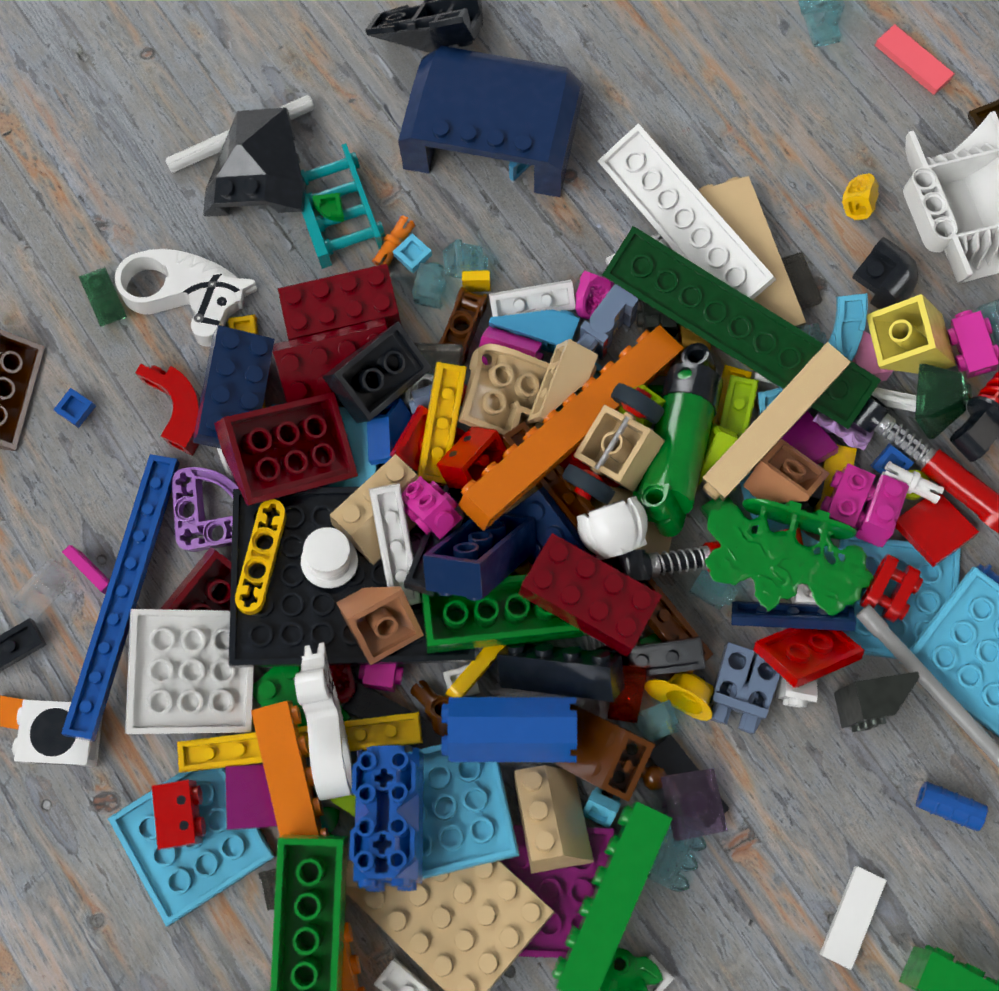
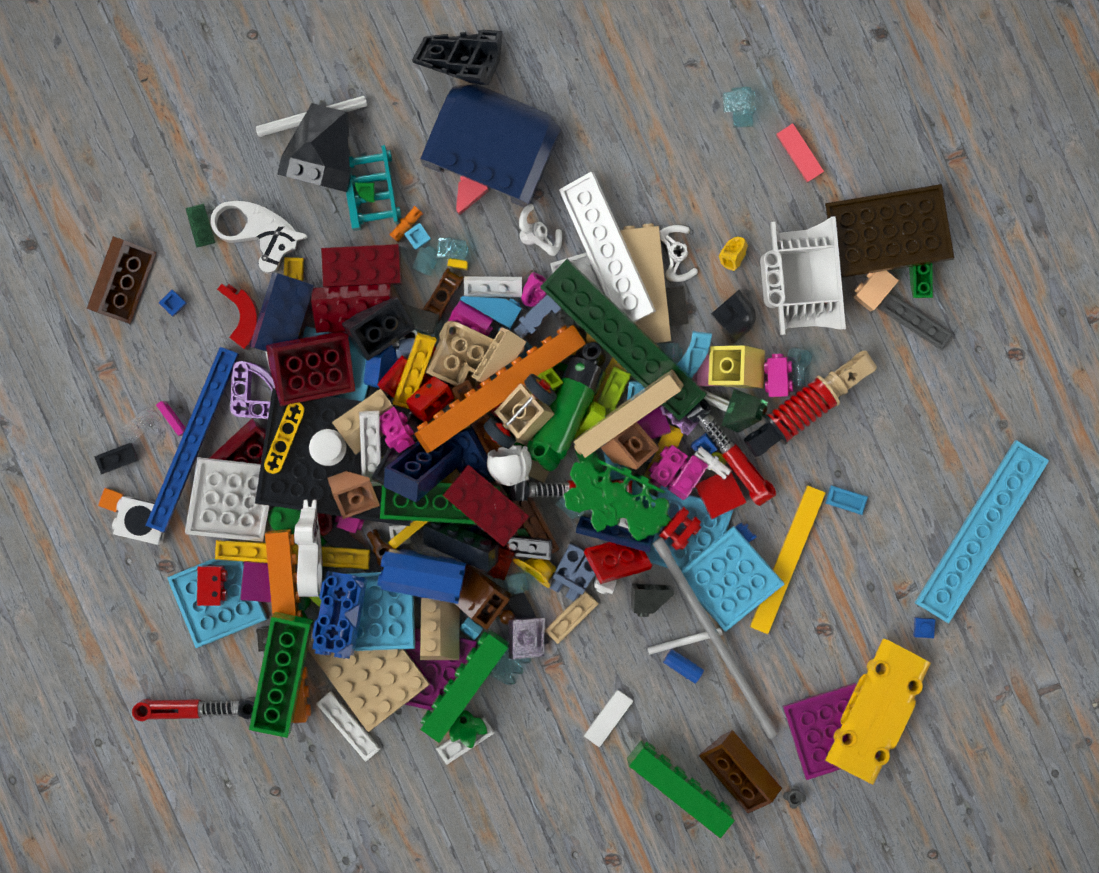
camera: 10 degrees right, 15 degrees up
none -> coral slope [456,176,489,215]
none -> white piece [519,204,562,256]
none -> tan tile [544,590,599,644]
none -> white bar [647,628,723,655]
none -> white piece [659,225,698,282]

